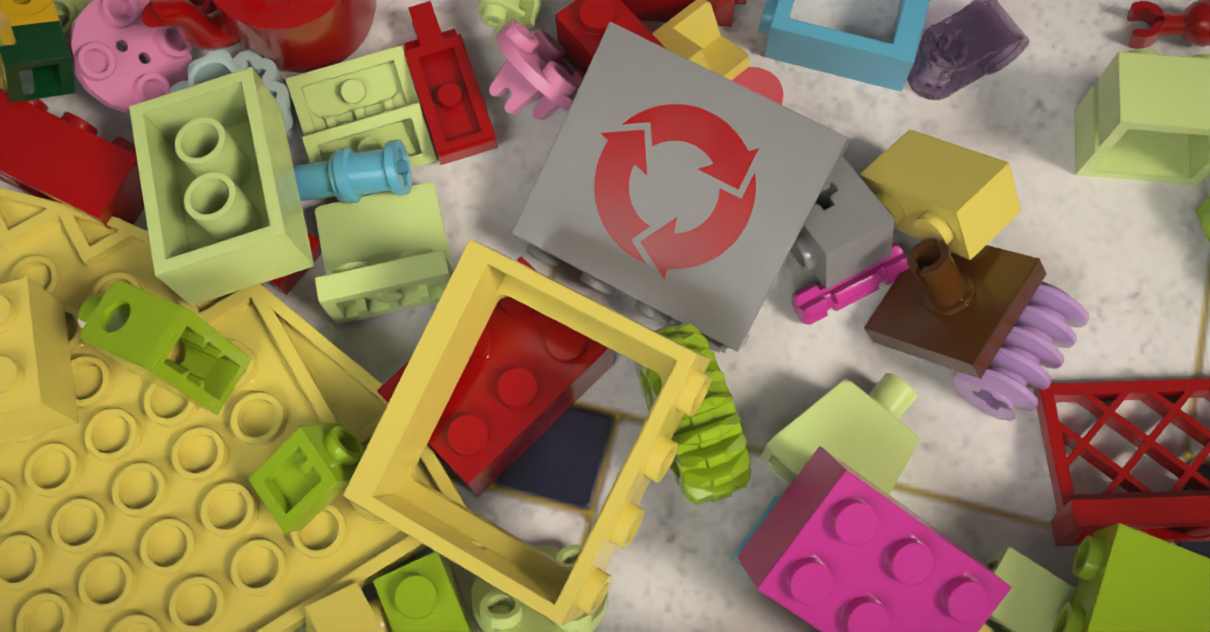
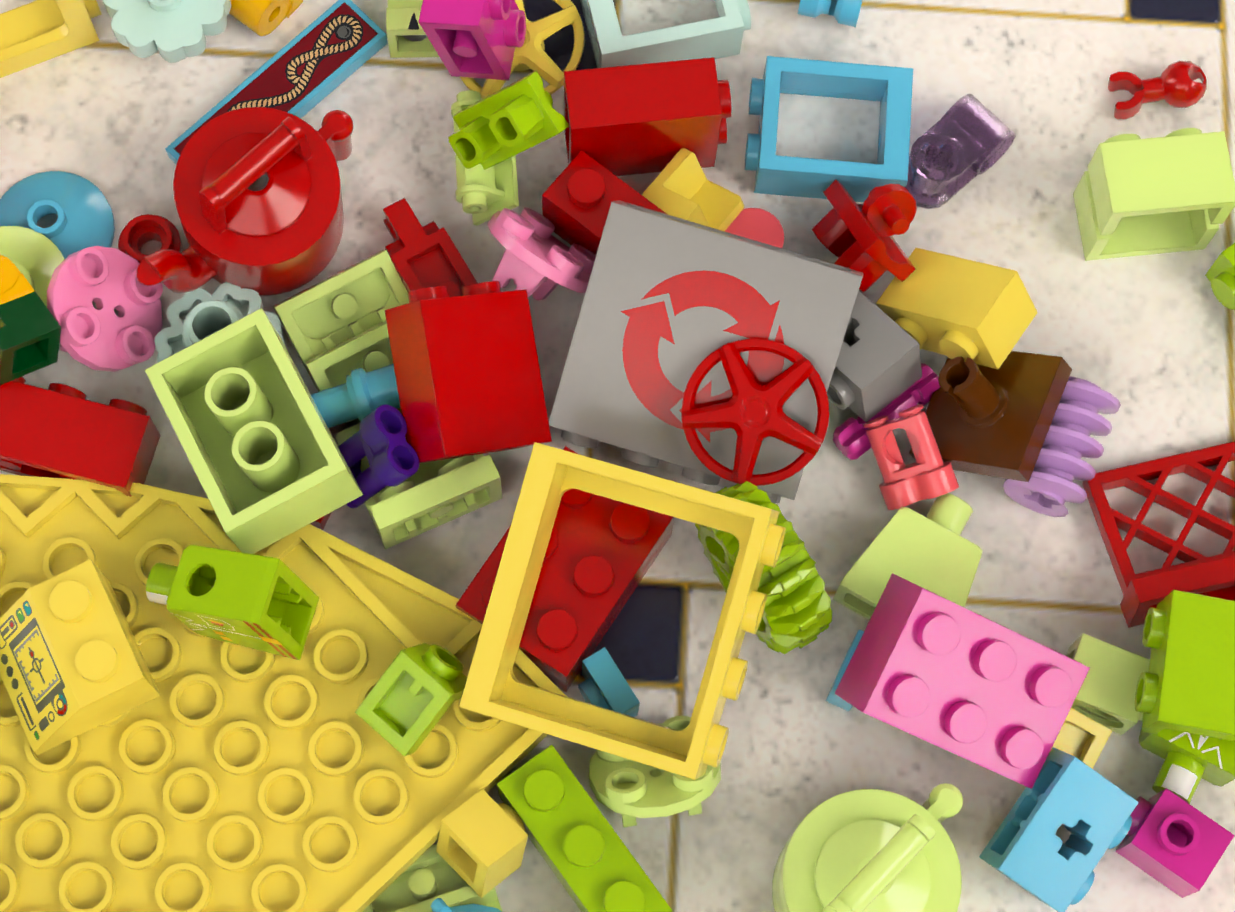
camera: 20 degrees left, 0 degrees up
none -> dark purple piece [338,405,419,508]
none -> red brick [385,281,552,463]
none -> medium azure plate [578,647,640,717]
none -> red wheel [681,338,829,486]
none -> red hips [811,179,917,292]
none -> coral piece [863,404,959,510]

